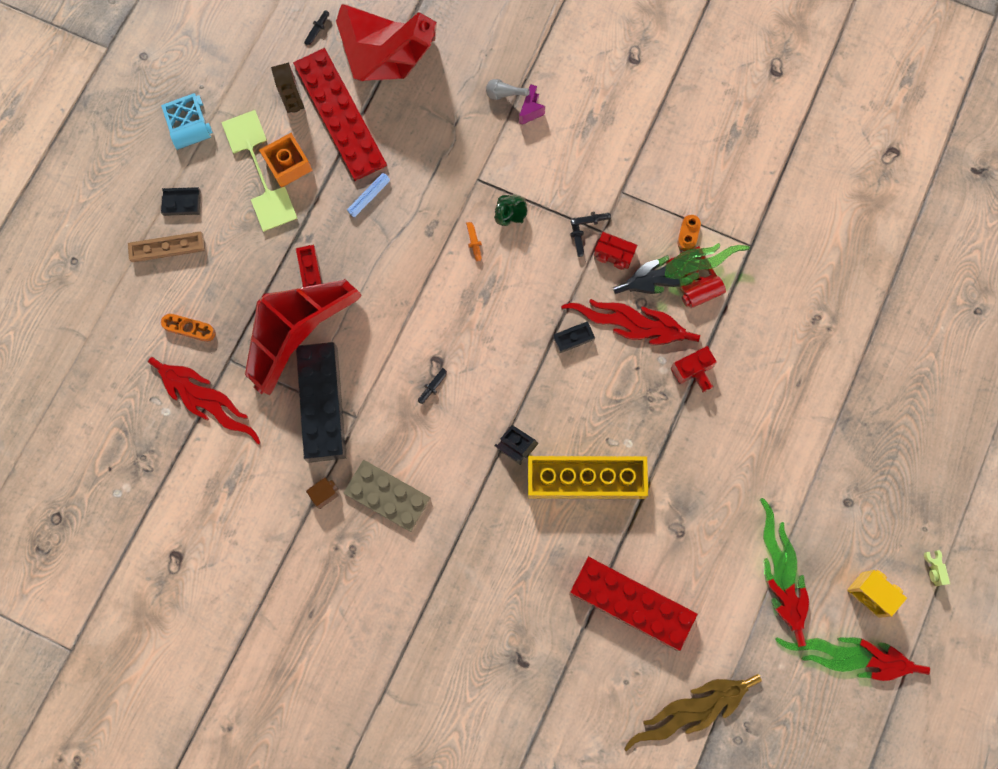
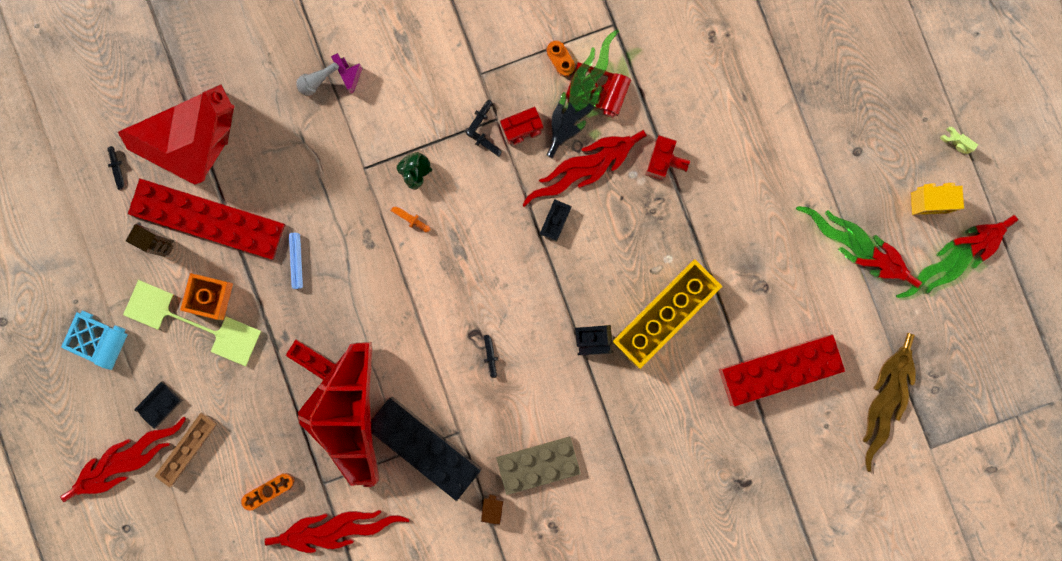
camera: 45 degrees left, 10 degrees up
none -> red piece [60,417,186,502]

